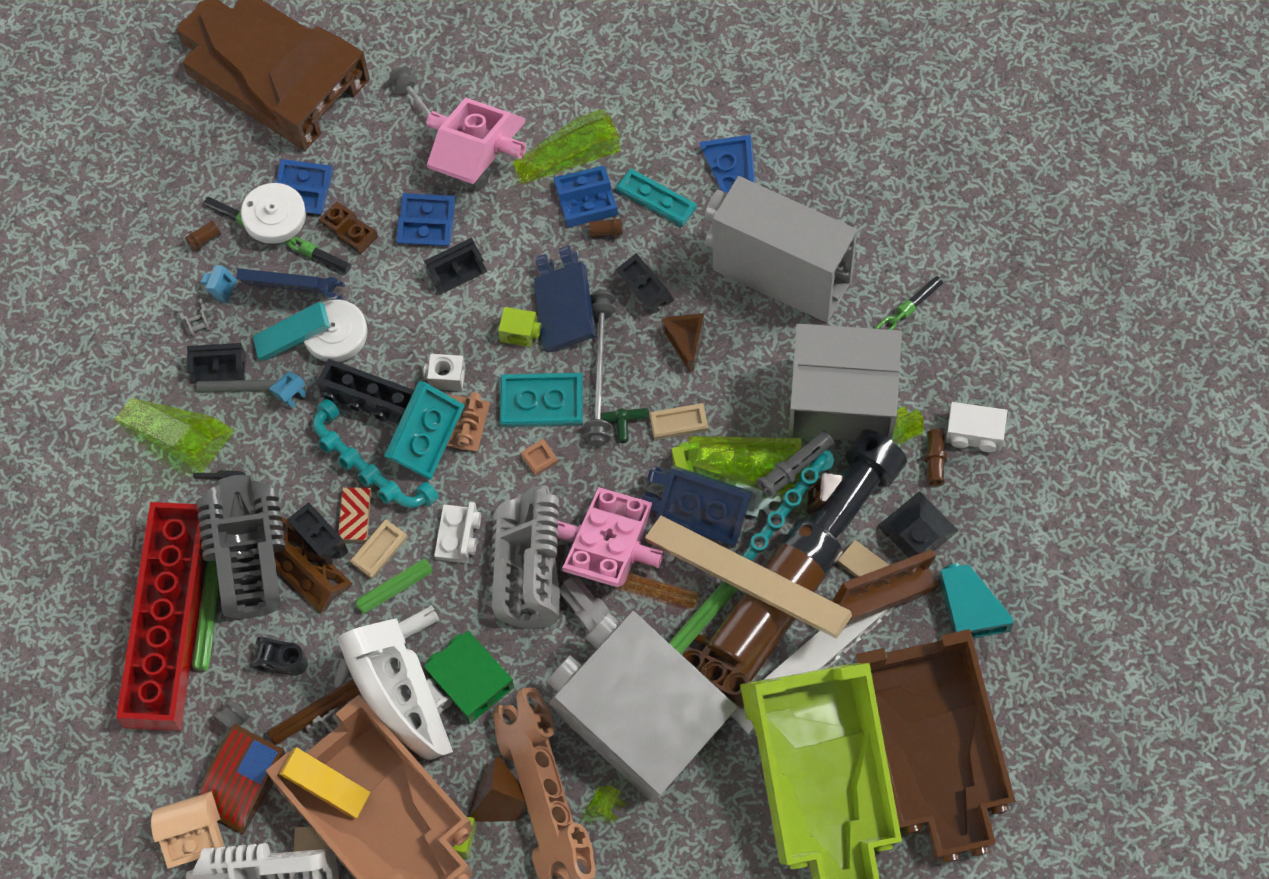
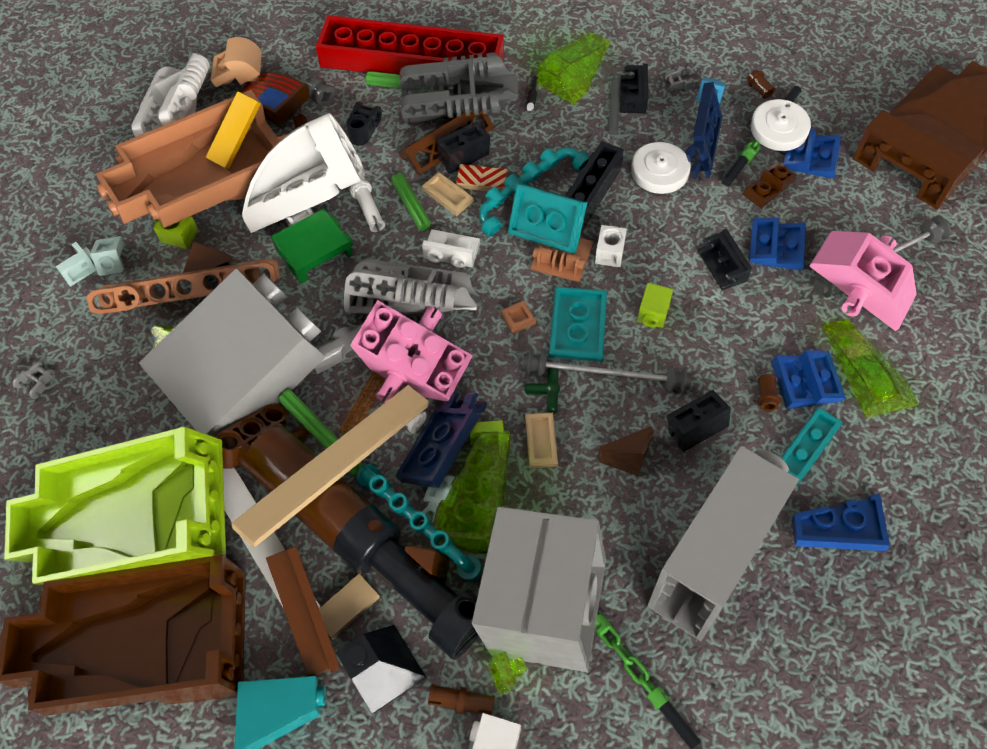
camera: 95 degrees right, 5 degrees down
teal tile [253,302,330,361] -> none
dark azure tile [269,371,306,407] -> none
dark blue tile [534,245,596,353] -> none
dark grey pin [757,430,834,499] -> none

